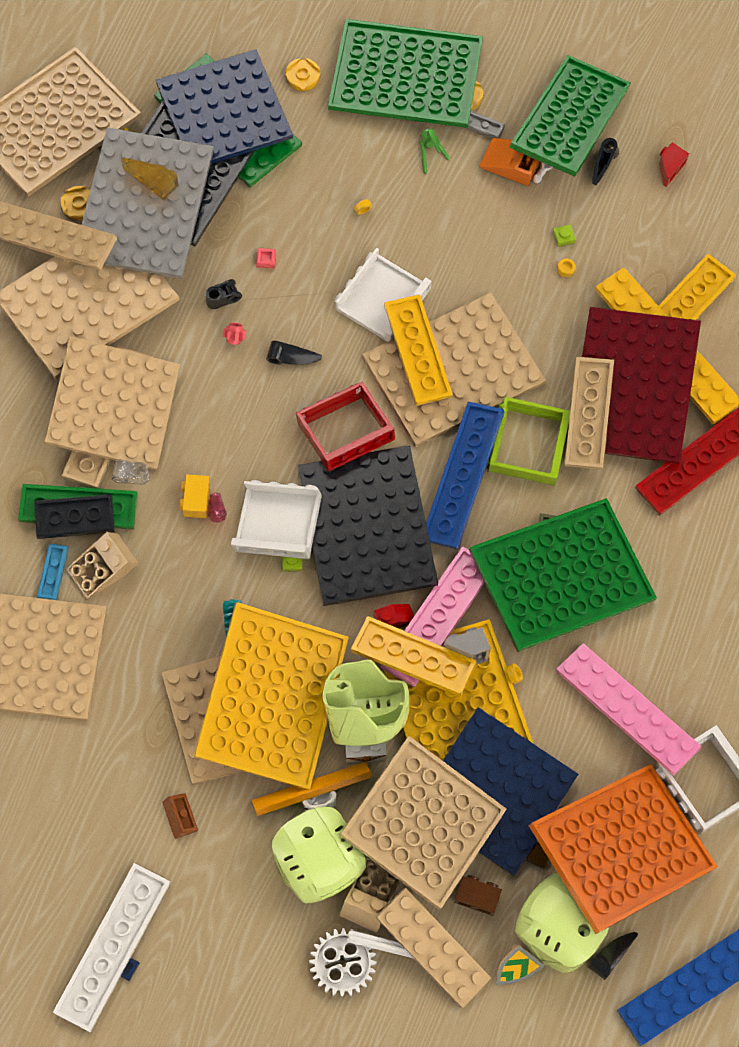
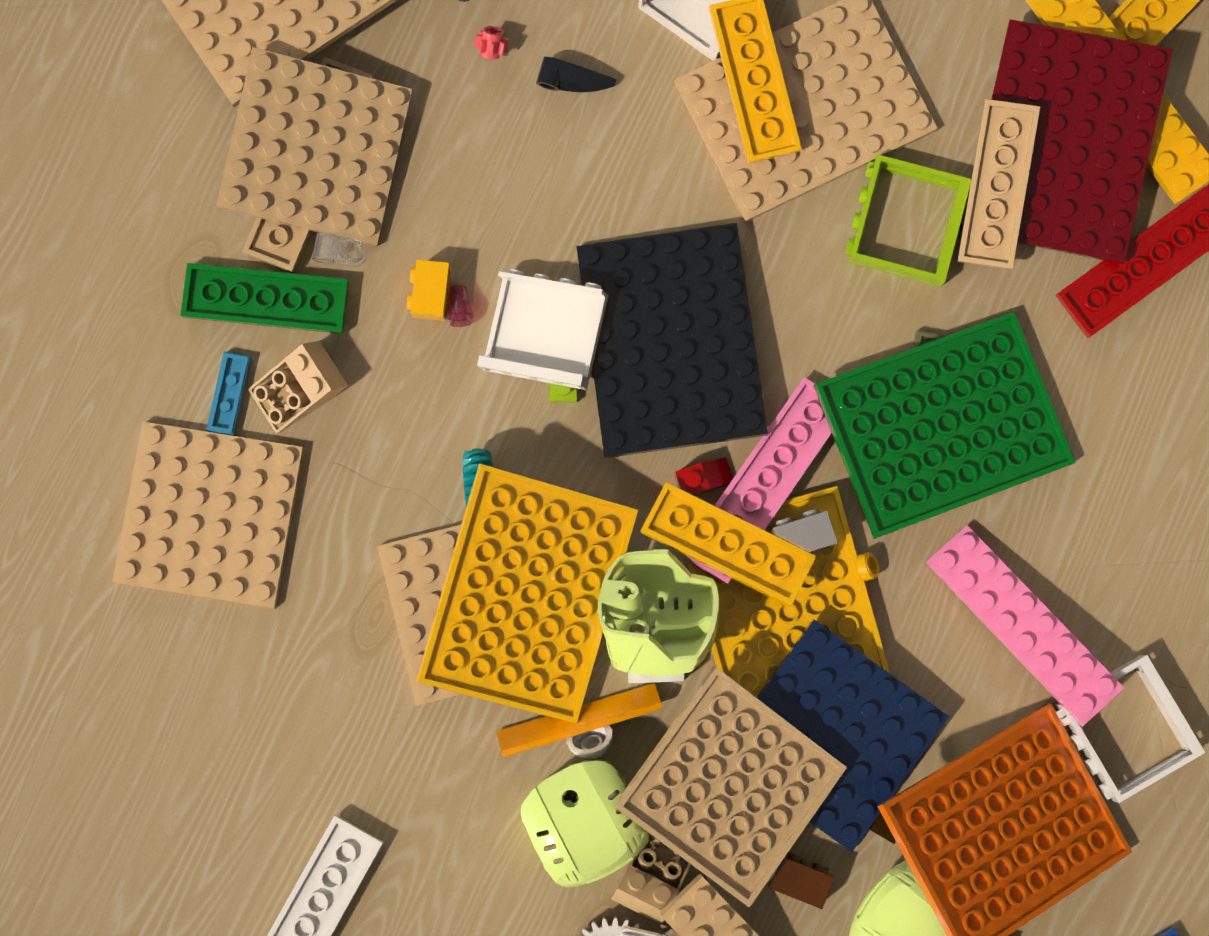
camera: 10 degrees right, 15 degrees up
black tile [35,494,115,539] -> none
dark orange slope [163,793,198,839] -> none
red window [296,381,396,472] -> none
blue plate [426,402,505,550] -> none

